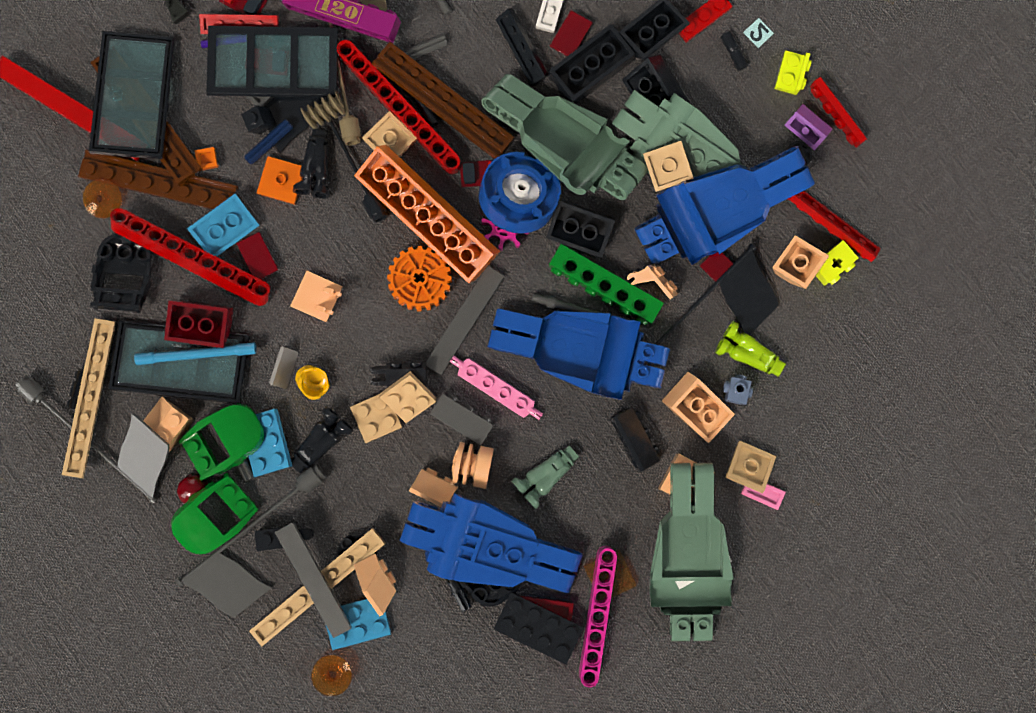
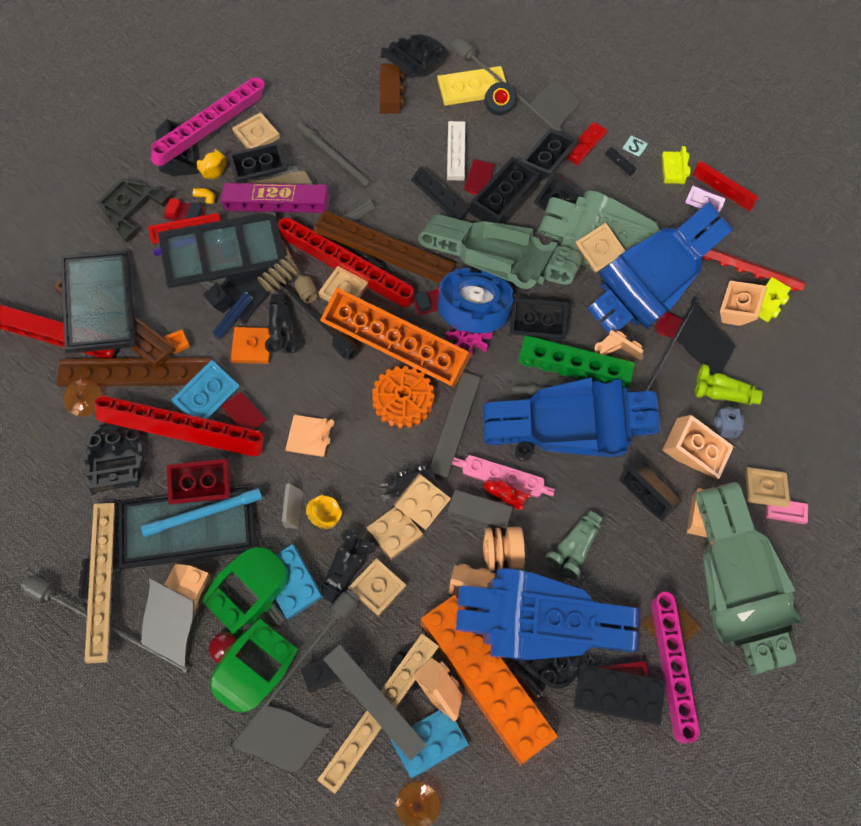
camera: 15 degrees left, 20 degrees down
none -> tan plate [348,558,407,617]
none -> orange brick [420,595,558,766]
none -> red animal [483,480,530,510]
none -> black bush [515,442,533,461]

